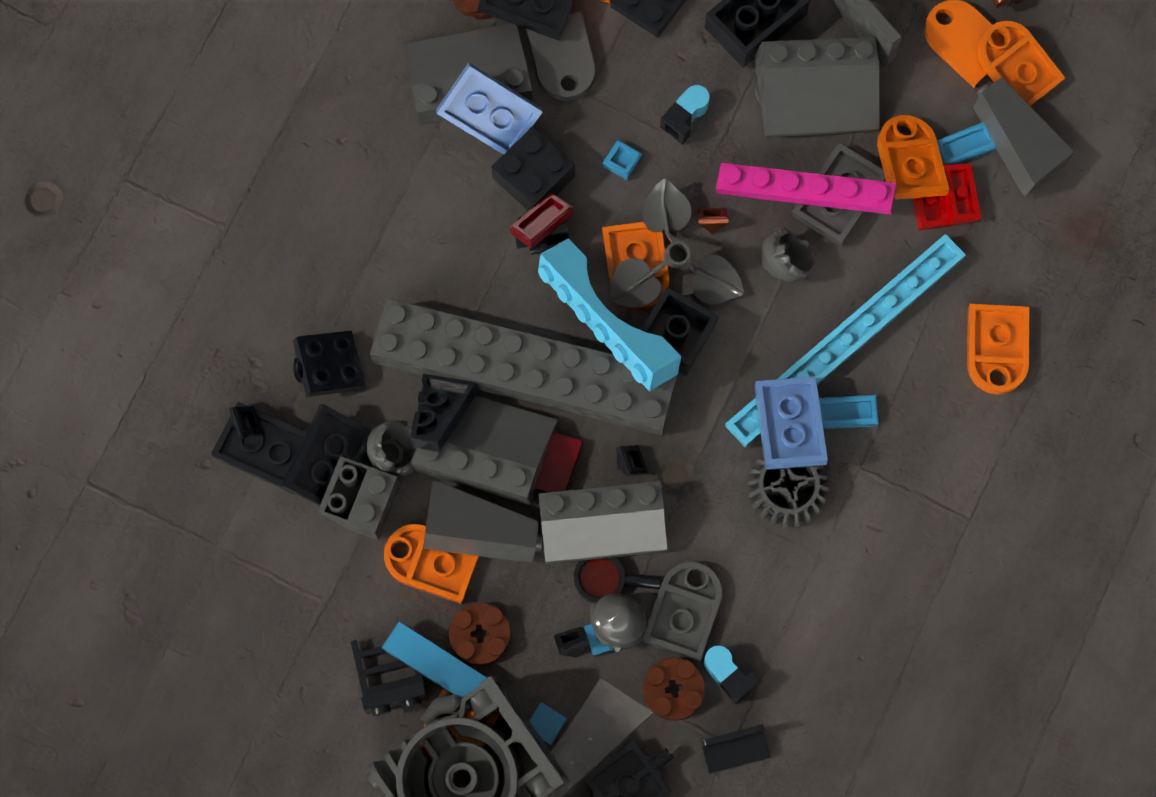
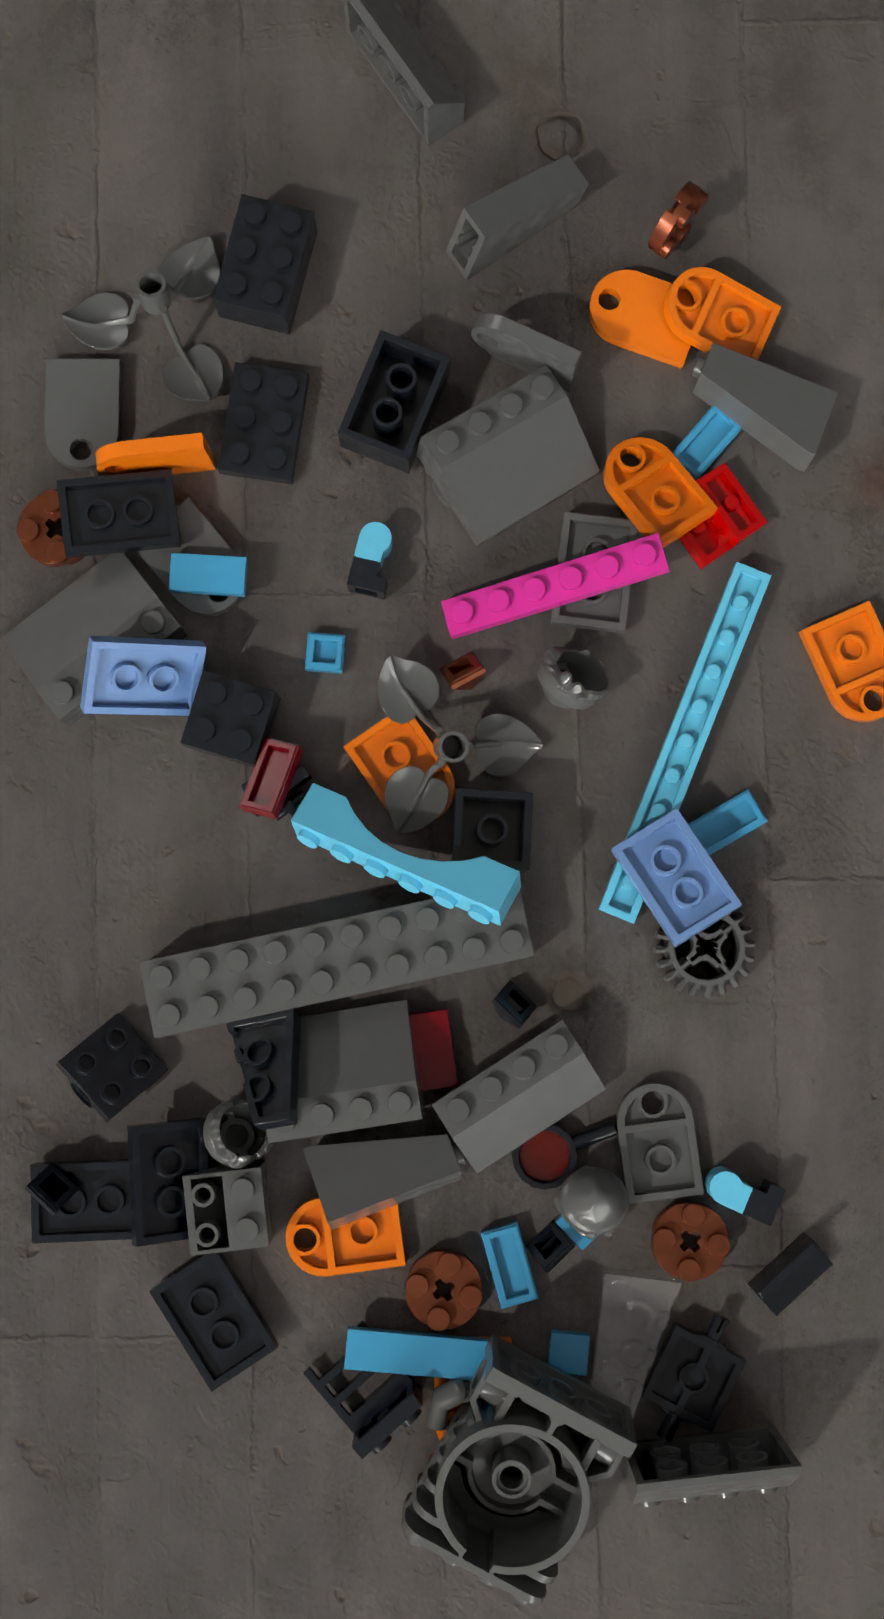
camera: 30 degrees left, 10 degrees up
none -> black plate [149,1252,279,1392]
none -> dark azure tile [169,553,248,597]
none -> dark azure tile [481,1220,539,1309]

